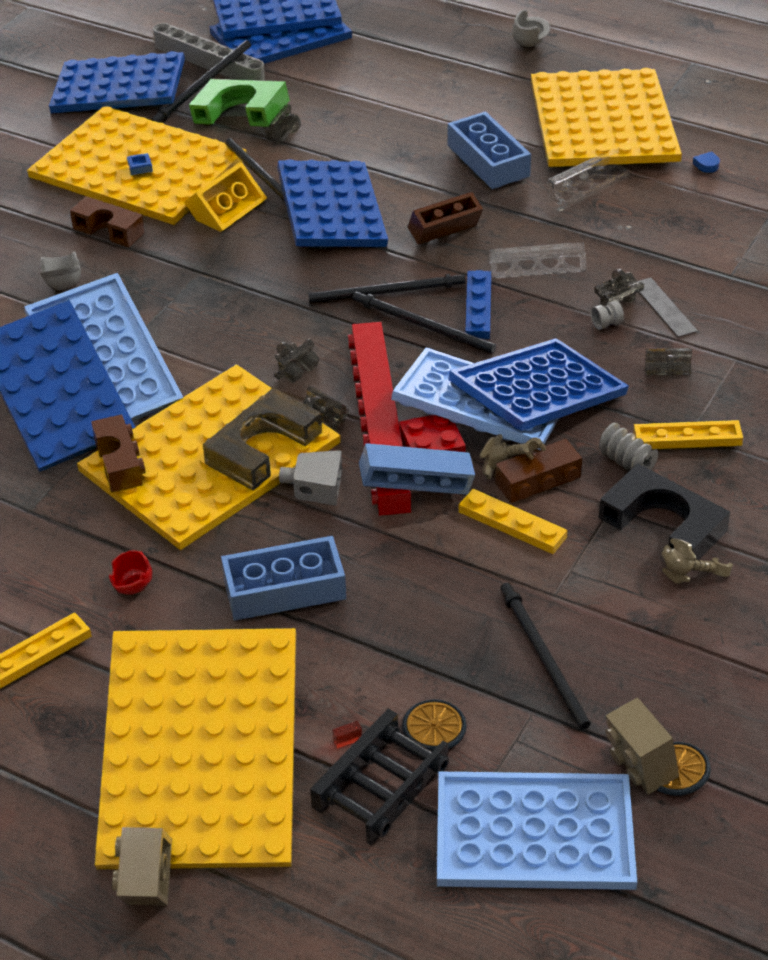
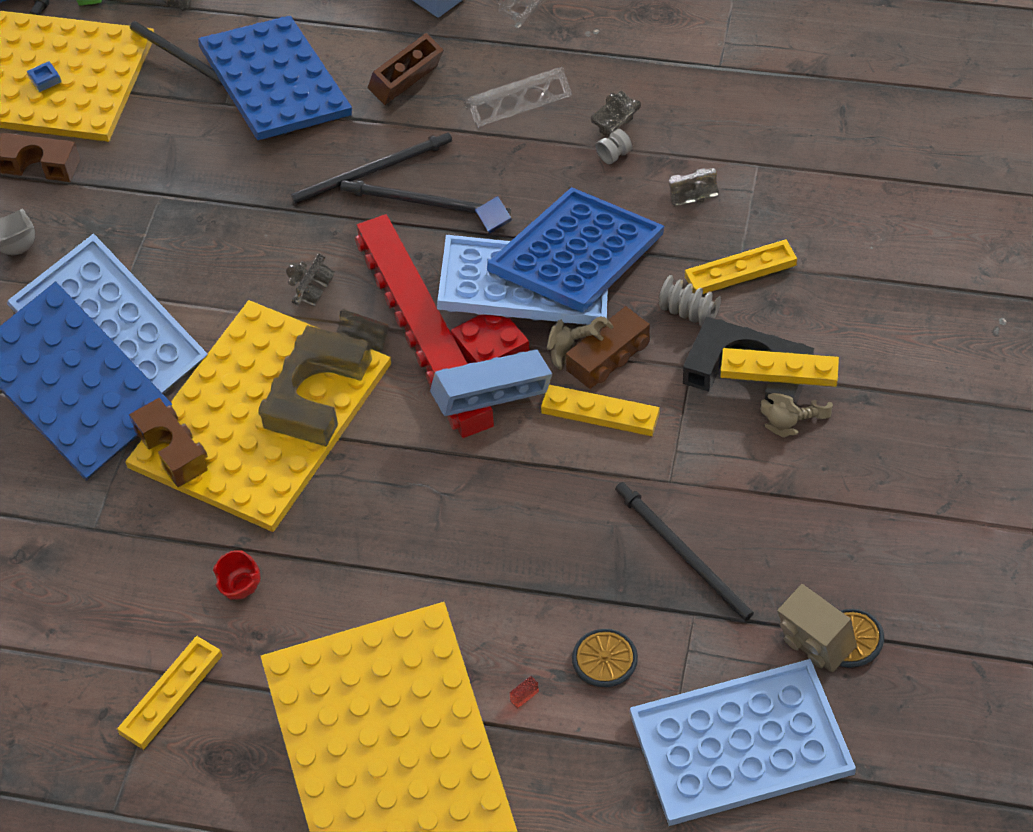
camera: 15 degrees left, 10 degrees up
yellow slope [184,162,267,232] -> none
medium blue brick [221,536,346,621] -> none
light grey torso [279,451,342,506] -> none
black fence [310,708,449,846] -> none
blue plate [465,270,491,339] -> none
flat silver sticker [632,277,698,337] -> none
none -> tile [475,196,512,234]
none -> yellow plate [721,348,839,387]

